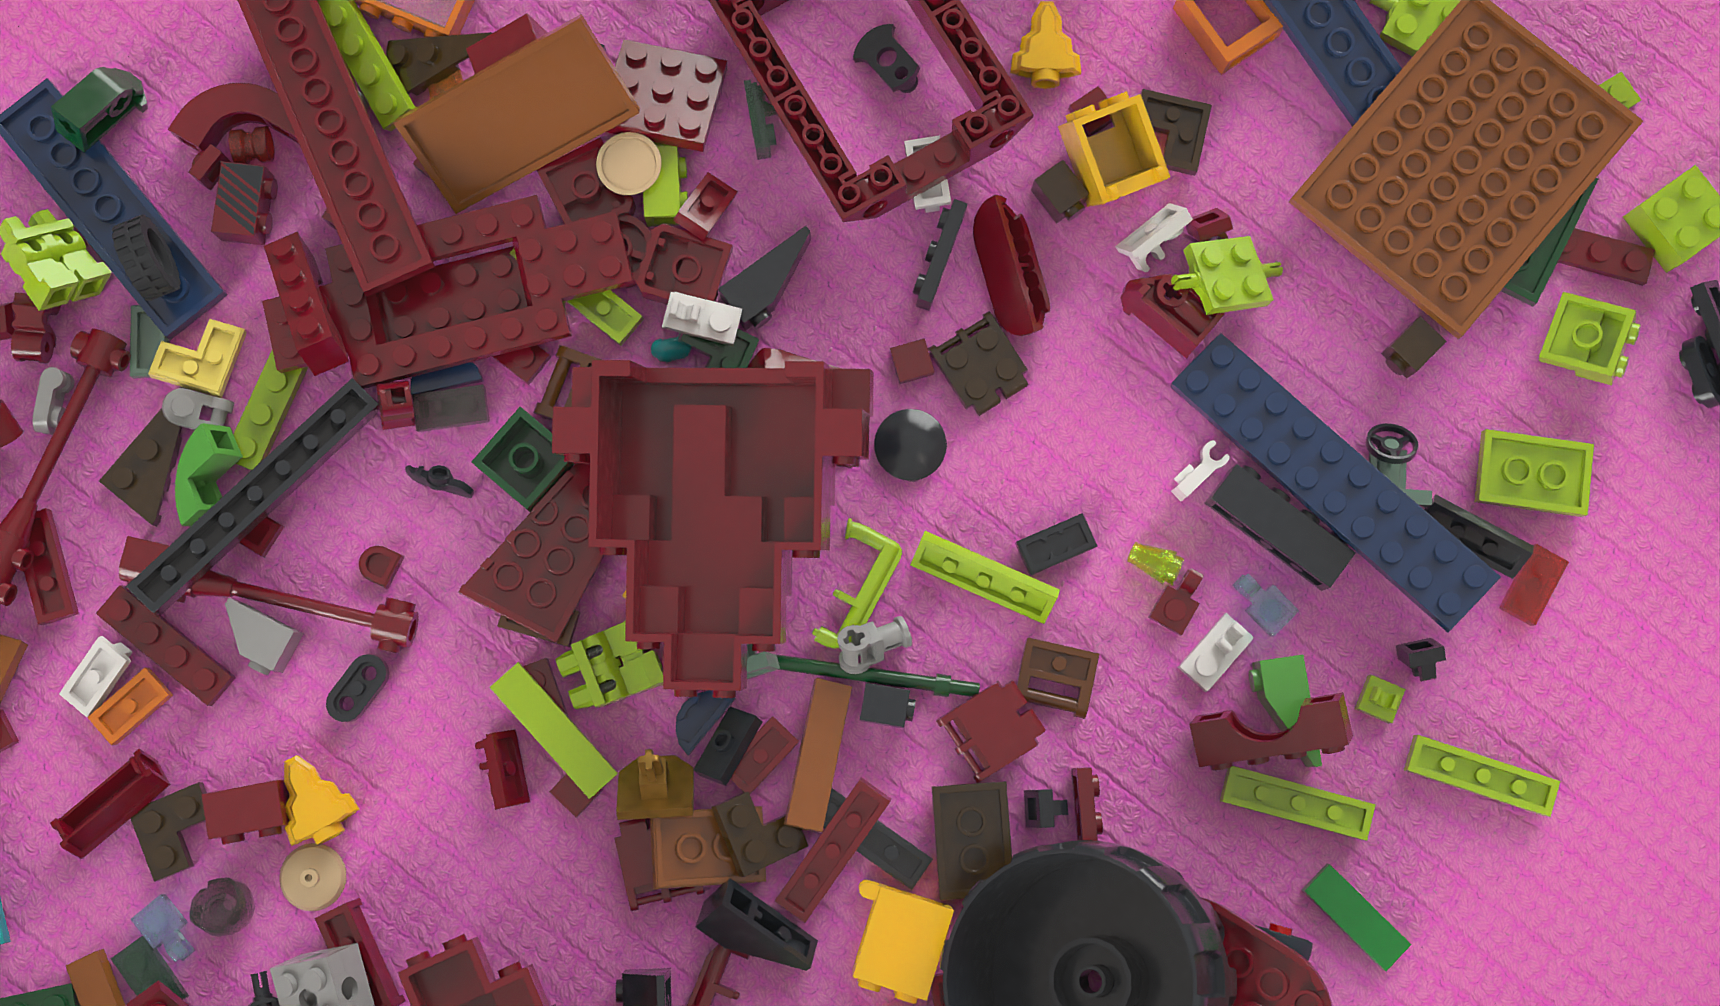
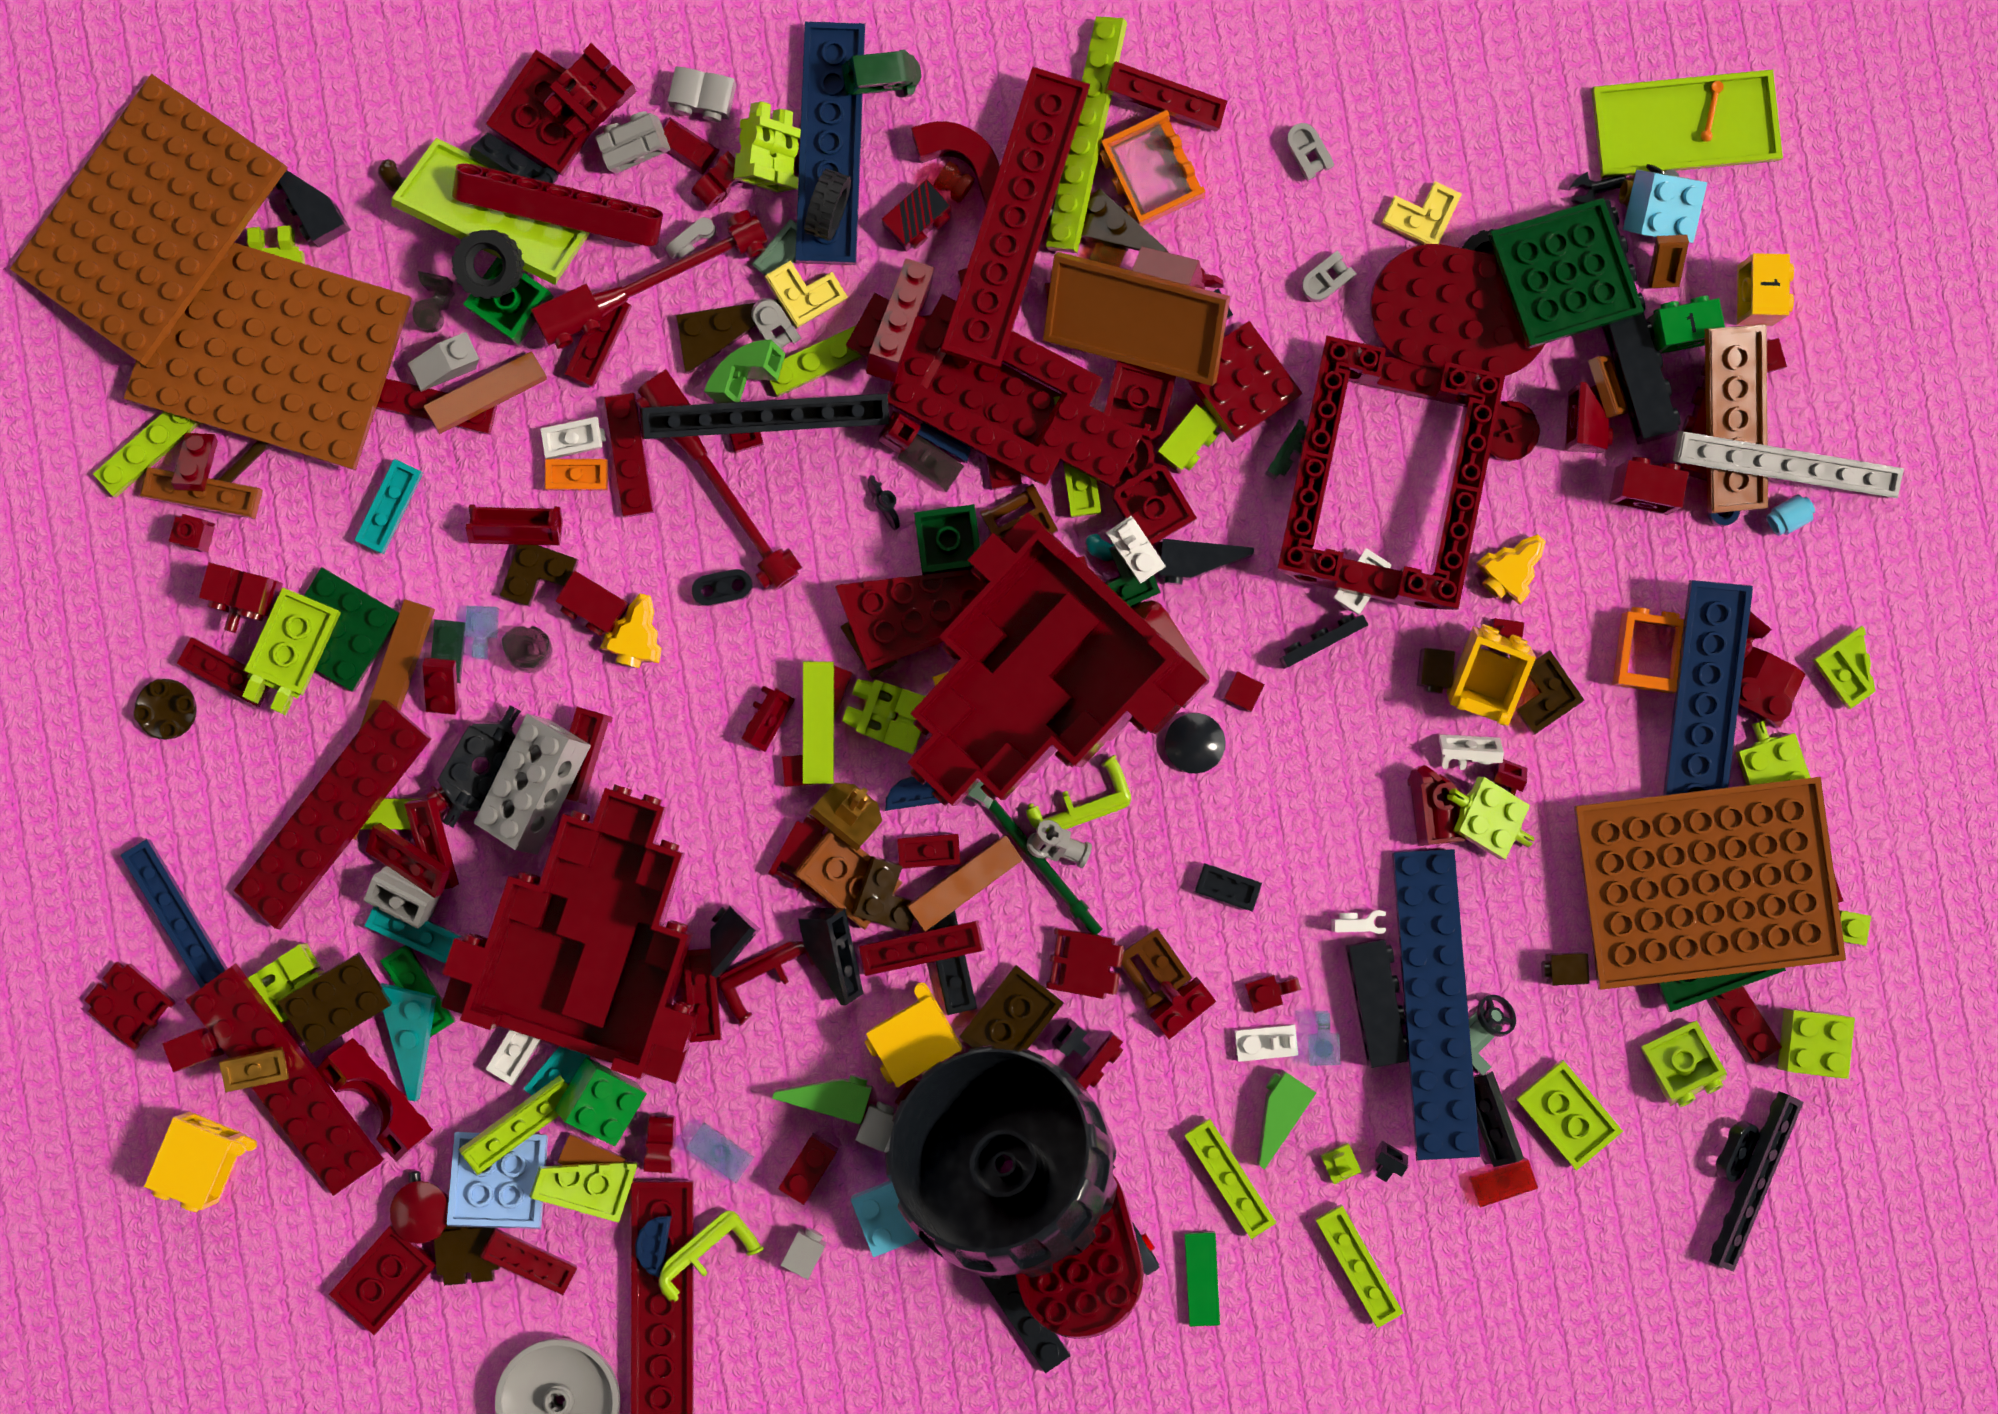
camera: 45 degrees right, 5 degrees up
dark red plate [188,144,231,191] -> none
light grey slope [225,598,304,675] -> none
tan piece [279,843,346,911] -> none
dark red tile [359,546,405,589] -> none
tan piece [596,132,661,195] -> none
dark red plate [673,172,738,241] -> none
black plate [693,707,763,786] -> none
black piece [853,24,920,93] -> none
black brick [860,683,916,728] -> none
lime plate [910,531,1060,624] -> none
dark brown plate [928,311,1028,416] -> none
dark red brick [973,195,1050,336] -> none
clear neon green cone [1127,542,1185,585] -> none
dark red arch [1189,692,1353,771] -> none
none -> dark red plate [1150,977,1217,1040]

